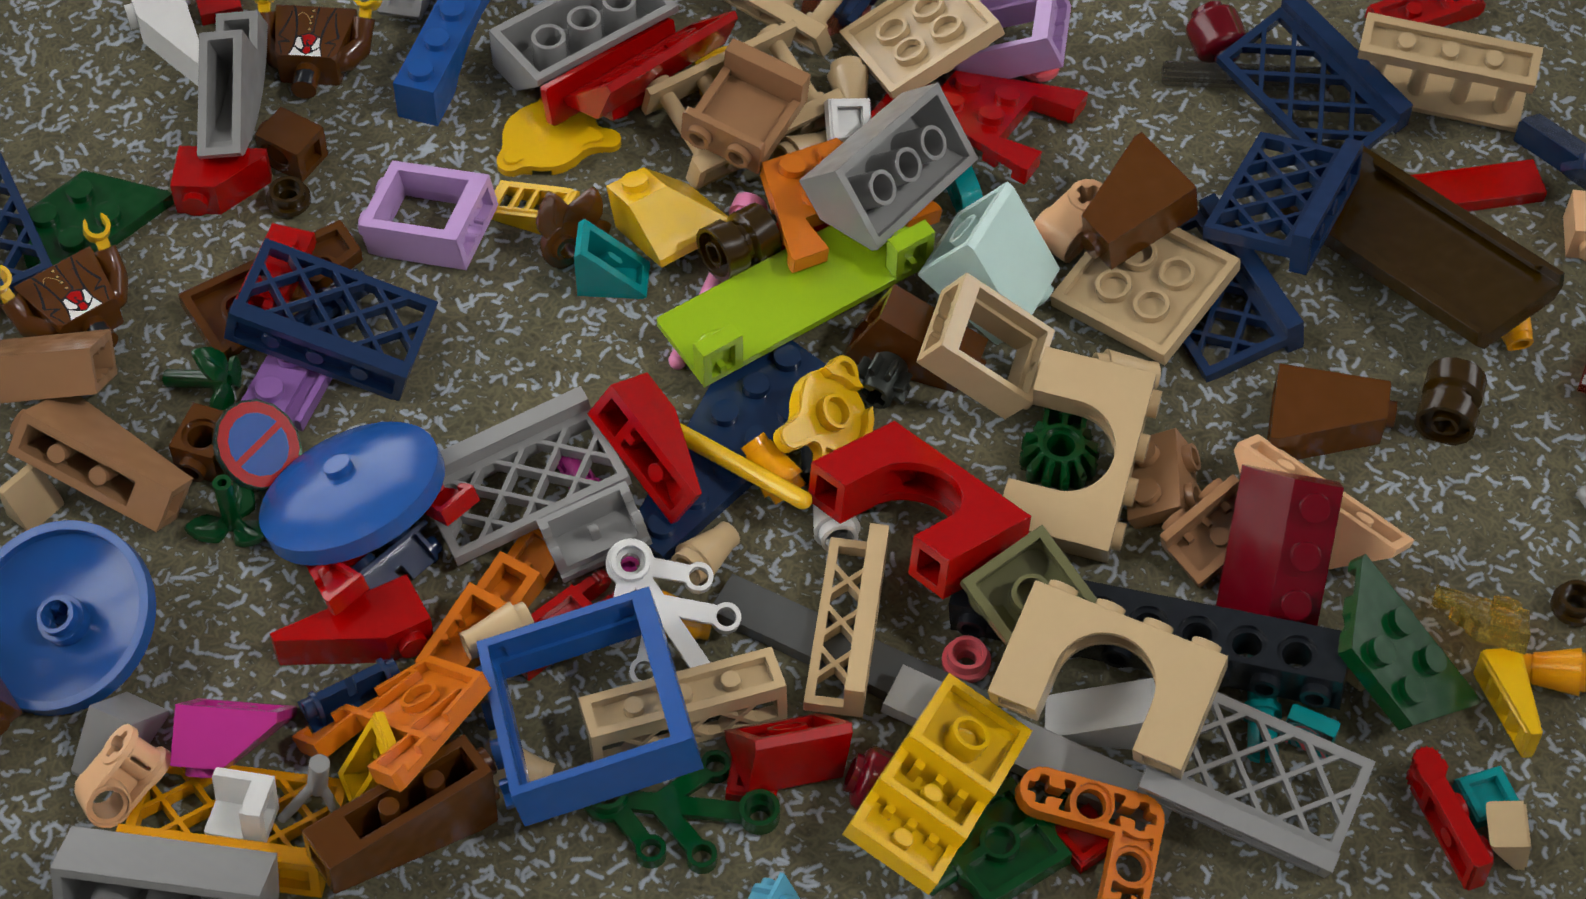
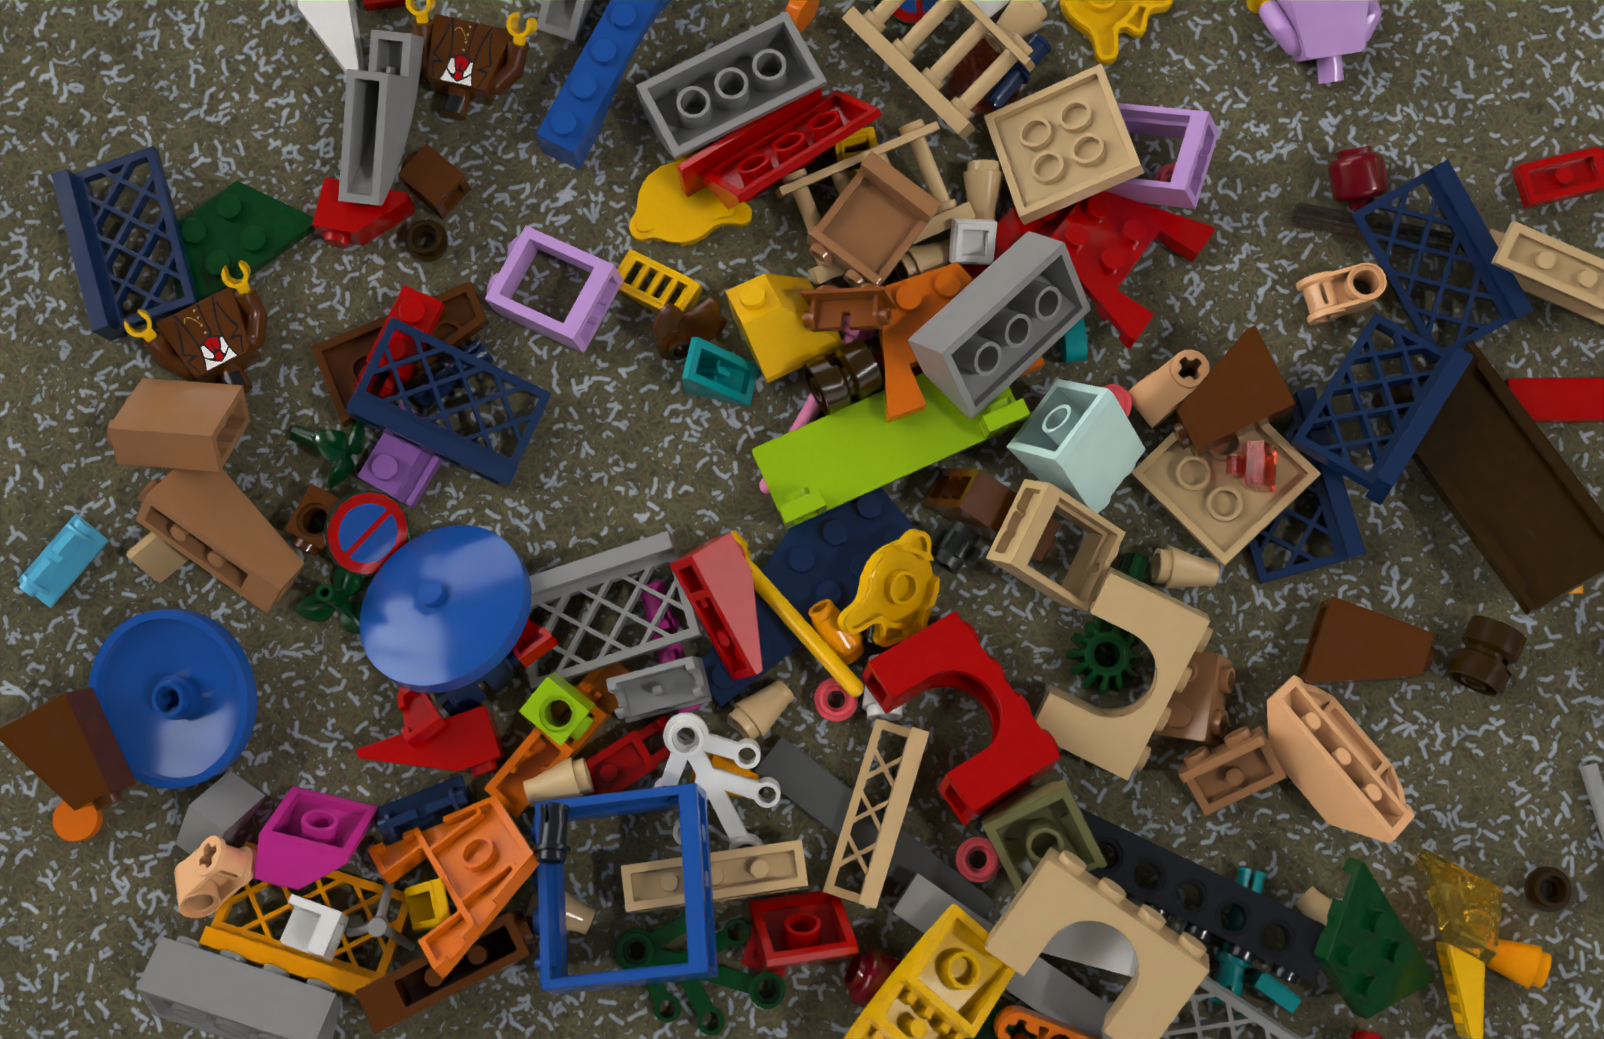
camera: 10 degrees right, 25 degrees up
dark red slope [1215,464,1344,626] -> none
none -> lime brick [519,671,596,746]
none -> black pin [534,803,571,865]
none -> dark orange hinge [800,283,897,332]
none -> coral plate [814,678,858,722]
none -> clear red tile [1226,440,1277,492]
none -> light nougat piece [1296,262,1387,325]

